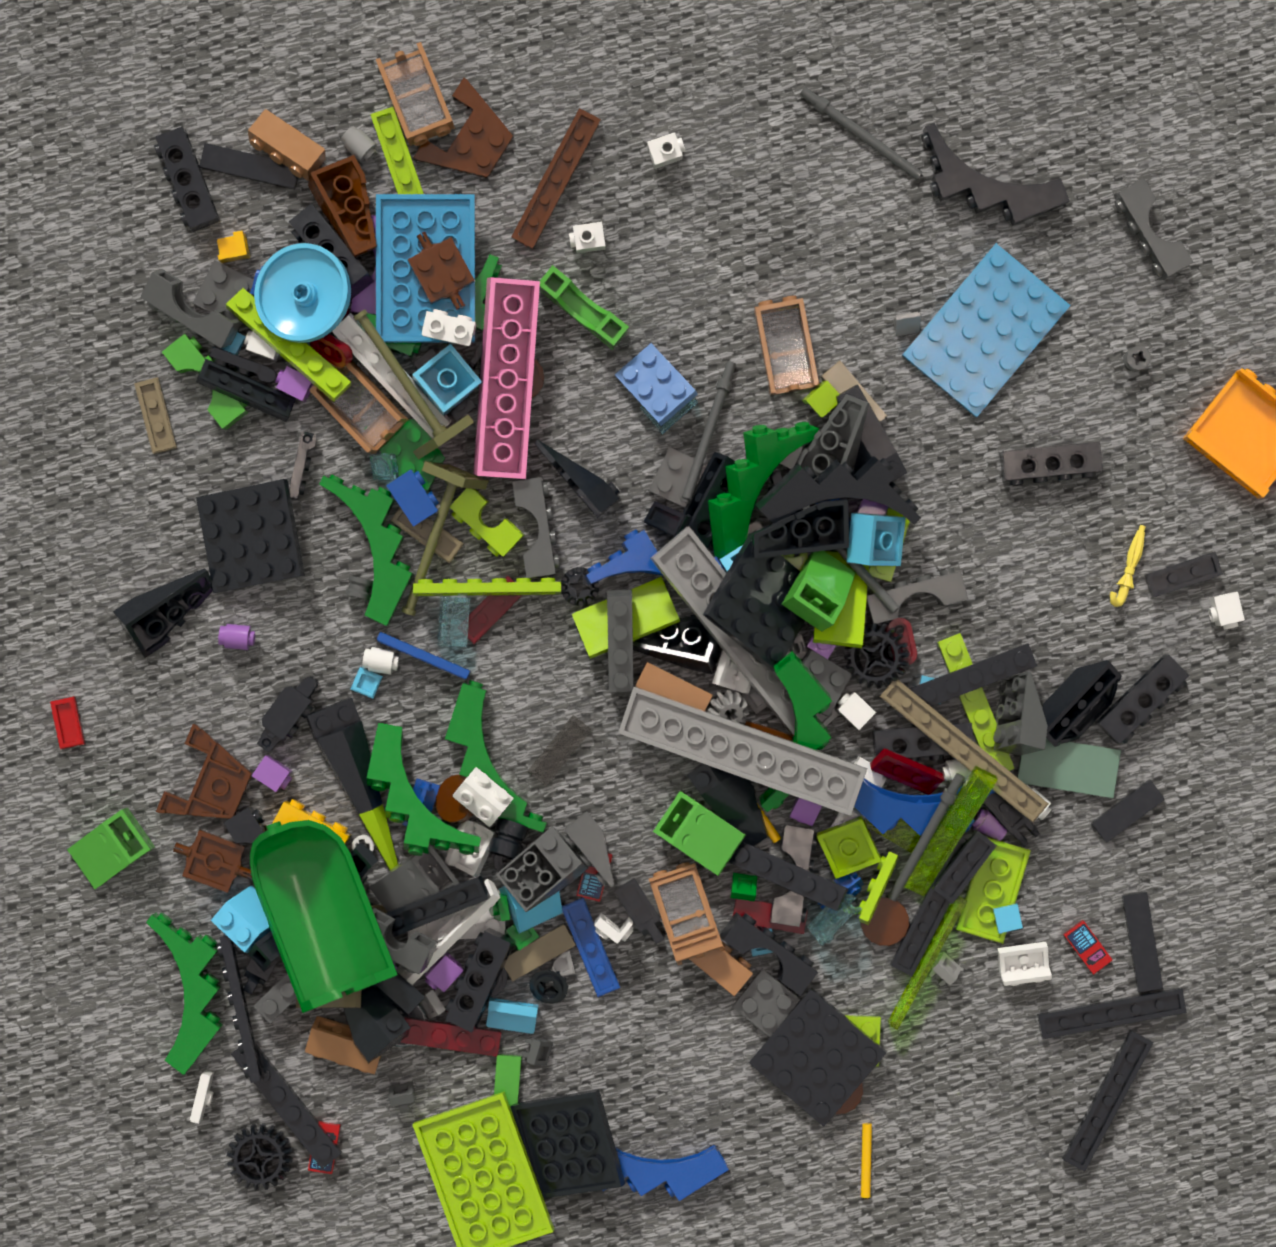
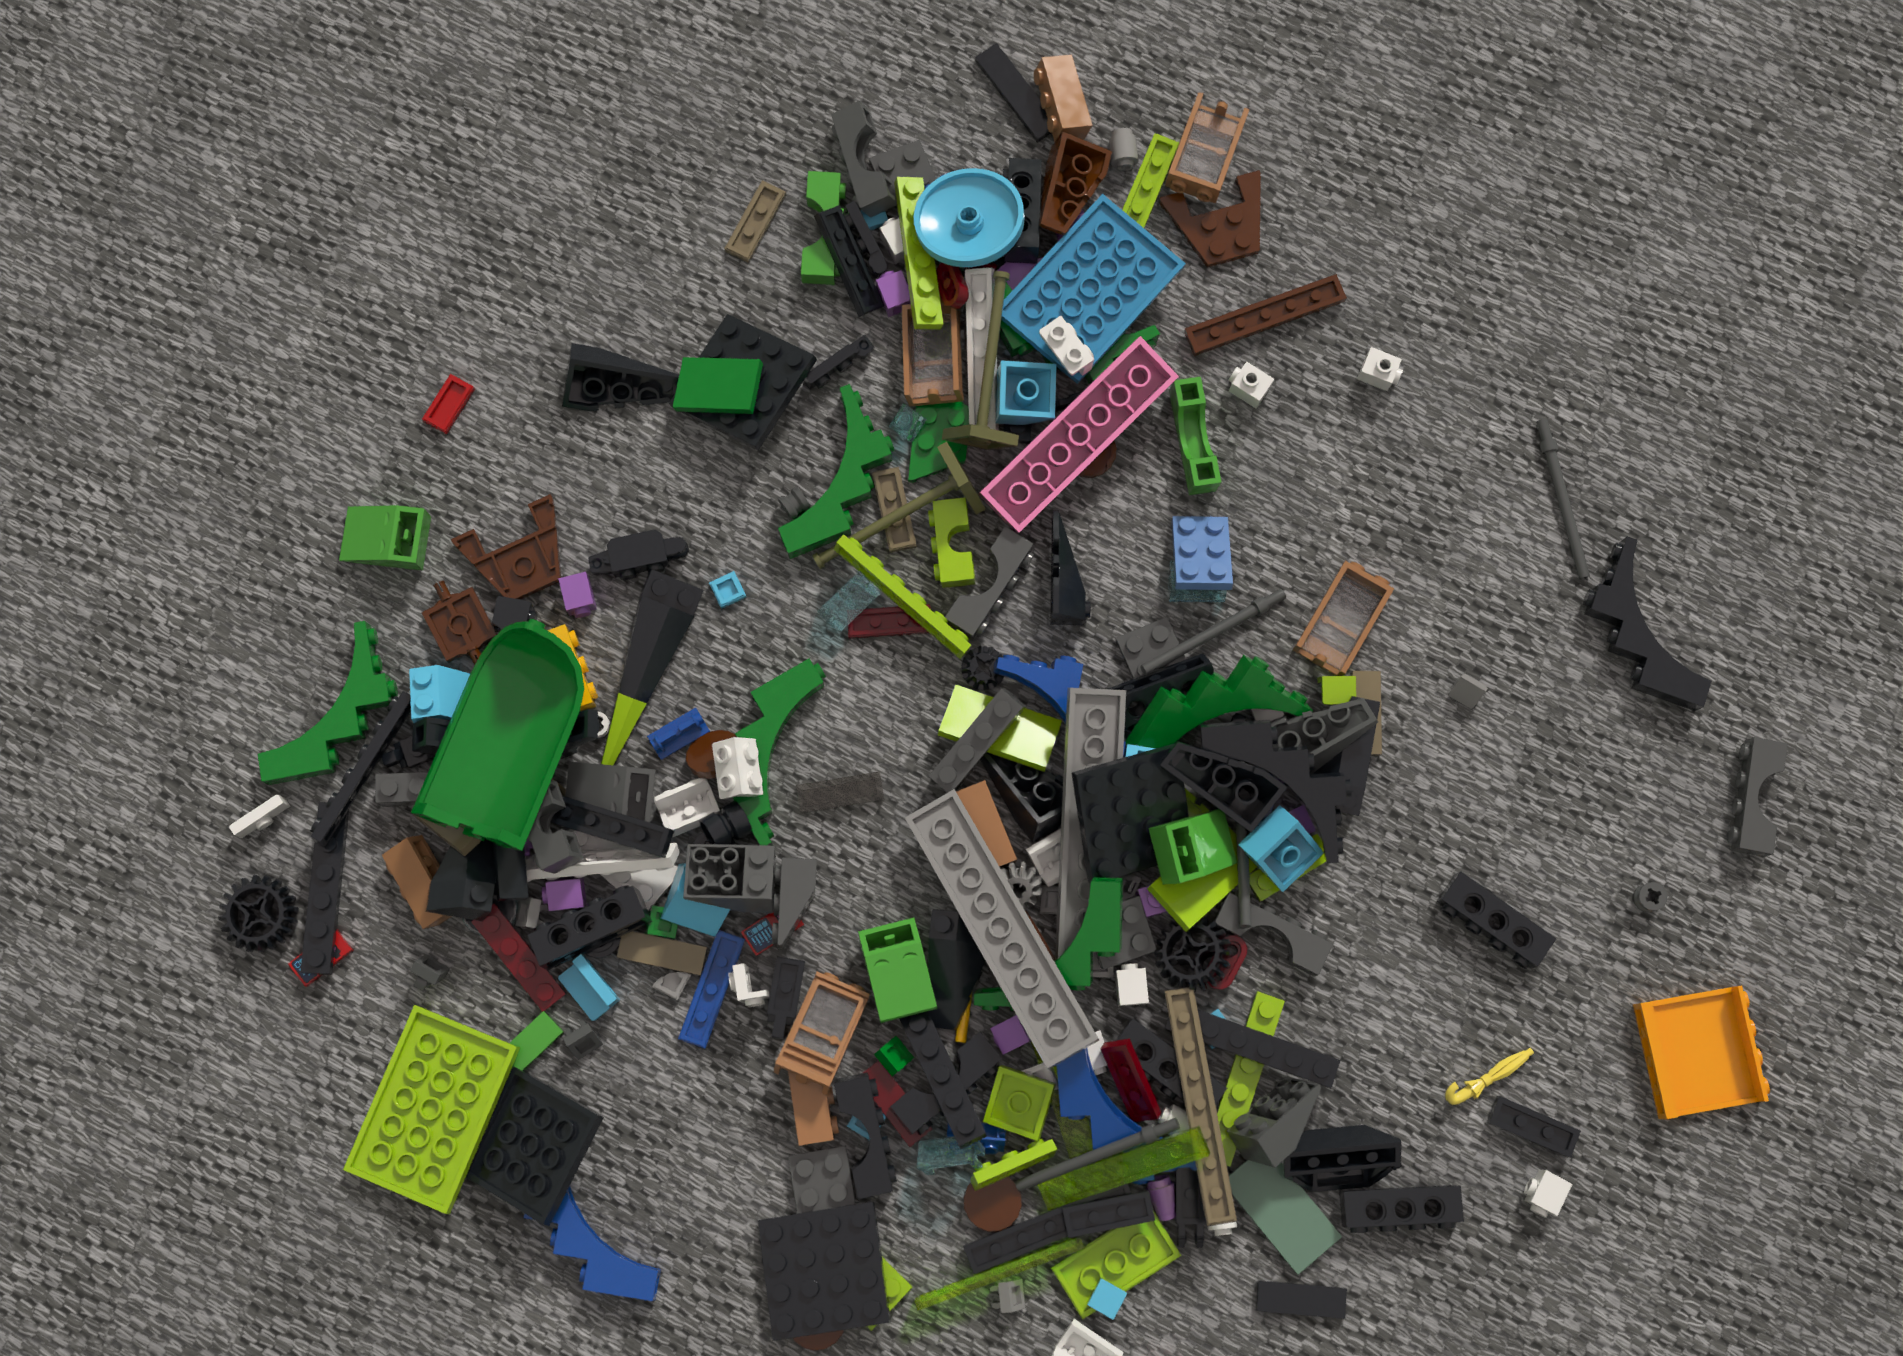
camera: 40 degrees right, 10 degrees down
black brick [154,126,221,232] -> none
yellow panel [217,231,250,263] -> none
medium lavender brick [218,624,255,650] -> none
white brick [362,647,399,675] -> none
green arch [367,723,481,856] -> none
blue tile [377,632,471,679] -> none
blue brick [386,469,440,527] -> none
reddish brown plate [407,232,475,311] -> none
green plate [489,893,510,921] -> none
black gear [529,967,569,1004] -> none
black tile [644,501,692,537] -> none
dark azure plate [902,243,1070,417] -> none
none -> green tile [673,357,763,414]

